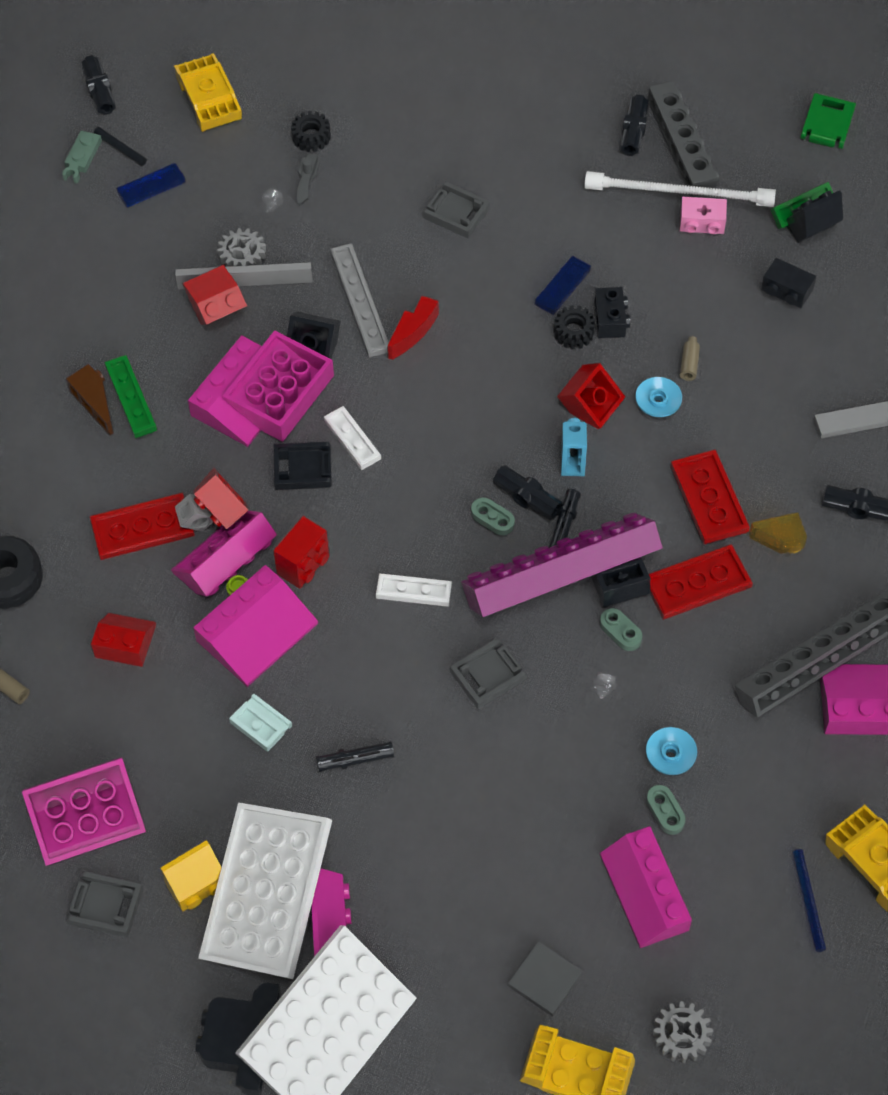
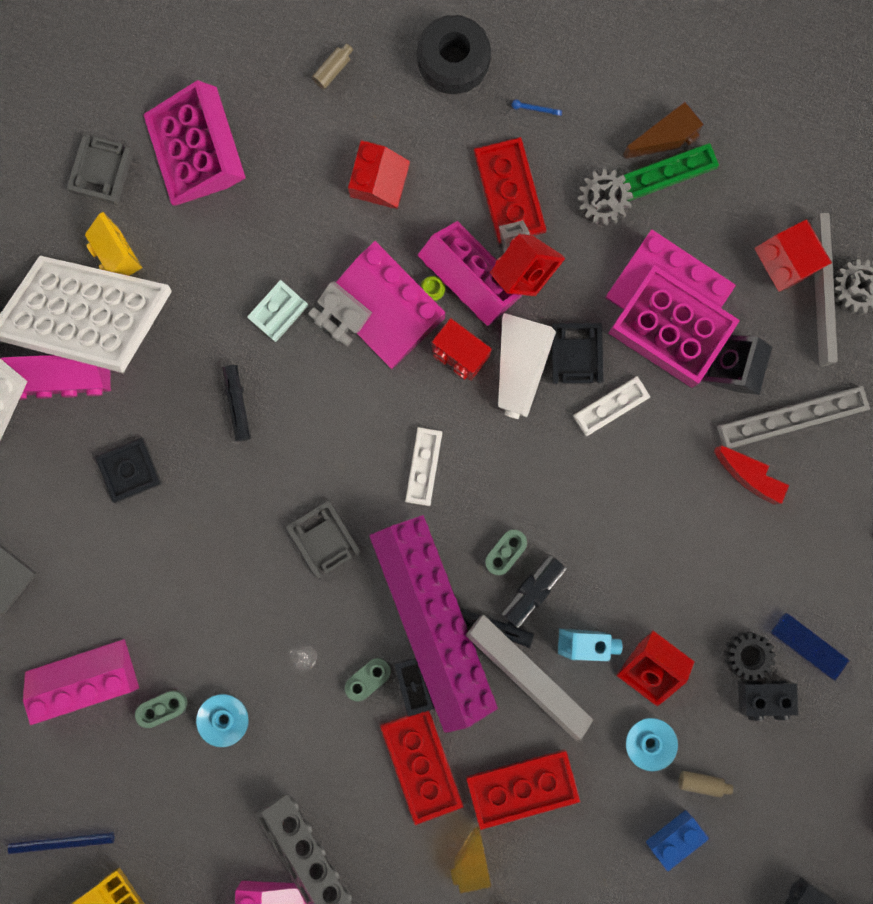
camera: 90 degrees right, 25 degrees up
none -> black tile [95,438,162,504]
none -> light grey plate [308,281,372,347]
none -> light grey tile [466,615,593,741]
none -> white slope [498,313,556,419]
none -> blue hinge [511,99,562,116]
none -> light grey gear [578,169,633,226]
none -> blue brick [645,810,709,872]

